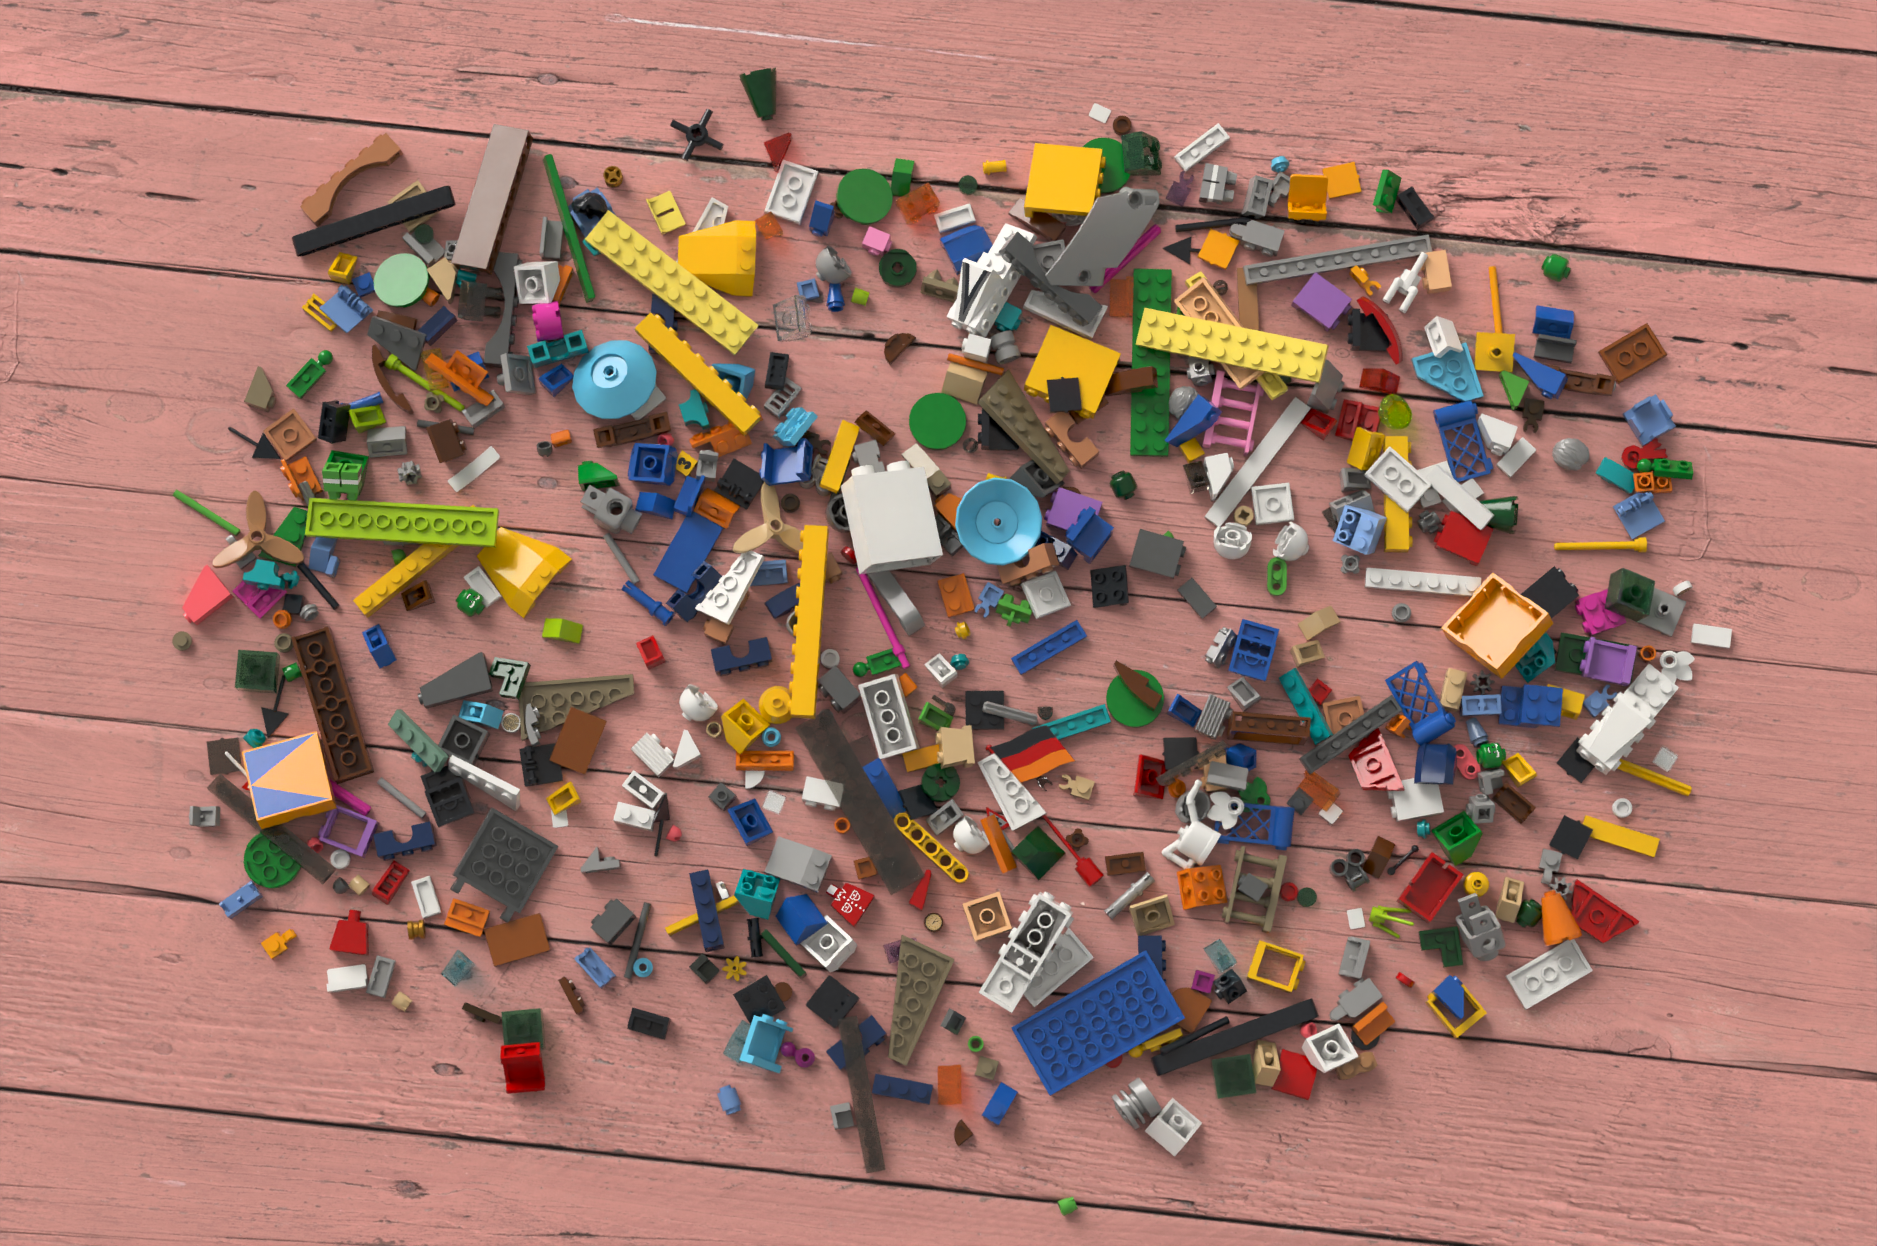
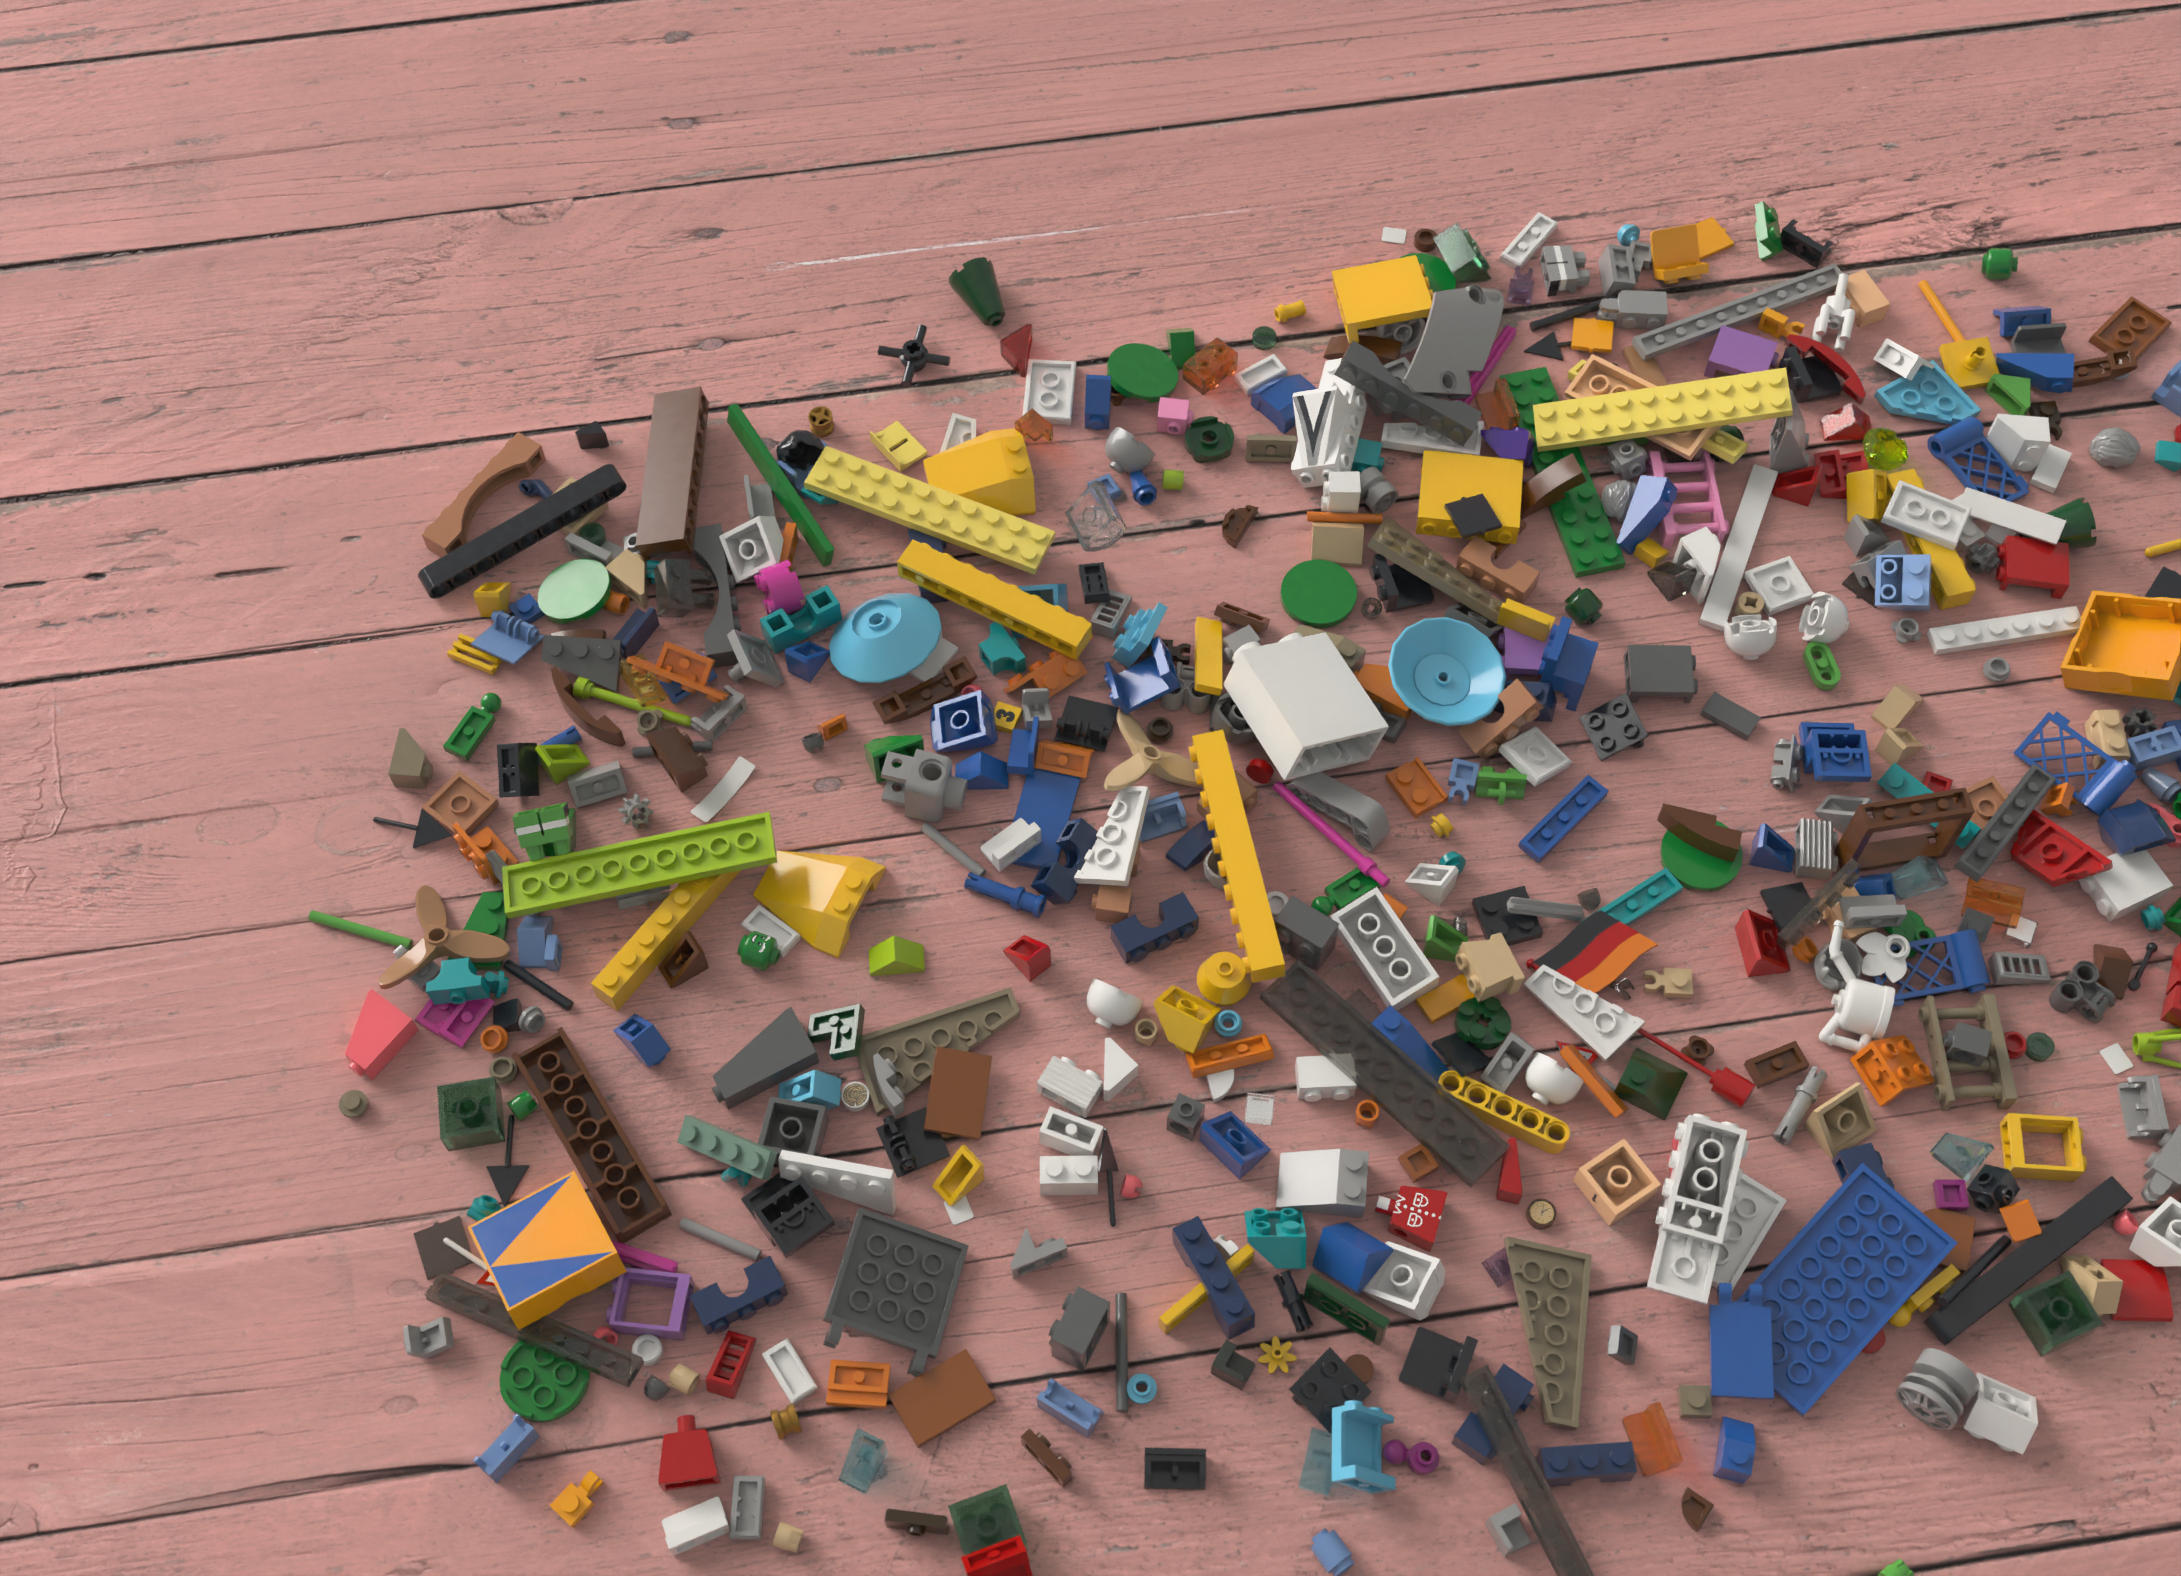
camera: 15 degrees left, 20 degrees down
bright green hinge [391,549,406,565] -> none
bright green hose [968,1036,984,1052] -> none
none -> dark blue arm [519,479,553,500]
none -> black slope [575,421,609,449]
none -> white panel [980,818,1042,872]
none -> dark purple slope [1480,427,1535,467]
none -> yellow panel [1497,598,1556,643]
none -> blue tile [1709,1283,1774,1400]
none -> clear light blue slope [1892,855,1949,901]
none -> light grey slope [1988,952,2051,985]
none -> orange slope [1999,1199,2042,1242]

